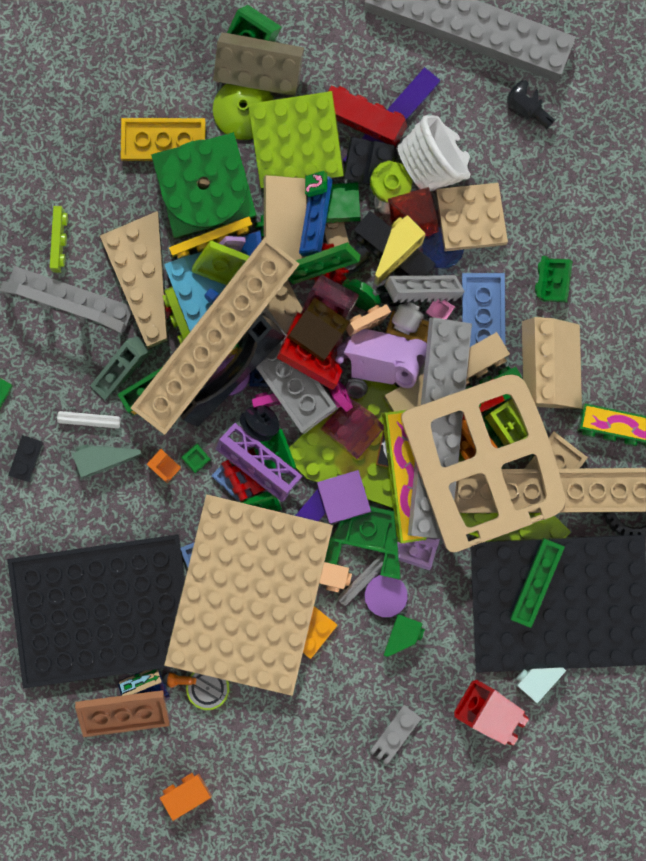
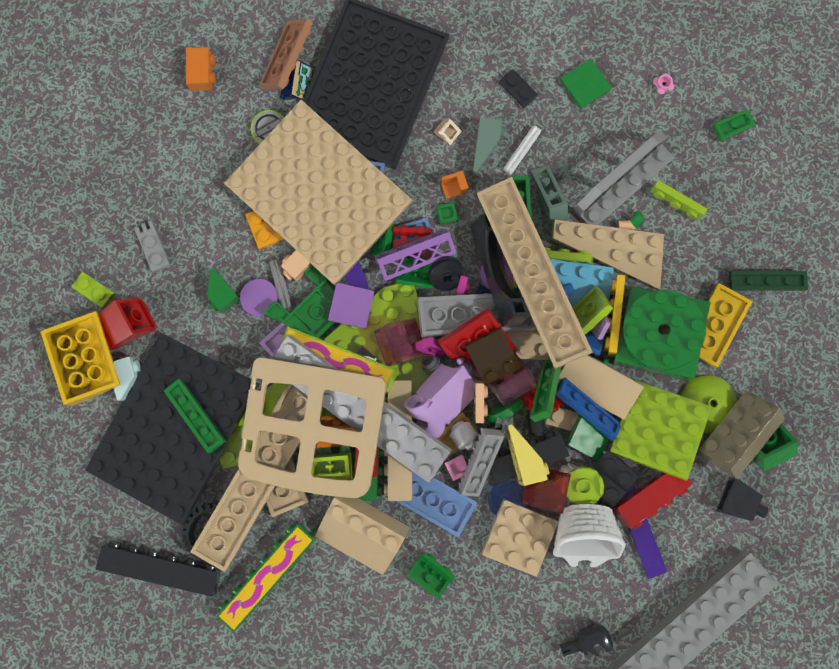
camera: 115 degrees right, 0 degrees up
orange piece [164,672,197,688] -> none
green tile [305,171,327,197] -> none
none -> yellow slope [40,311,121,406]
none -> lime plate [71,271,115,309]
none -> tan slope [434,118,462,145]
none -> arm [617,211,644,230]
none -> black torso [716,477,769,521]
none -> dark green plate [729,271,808,291]

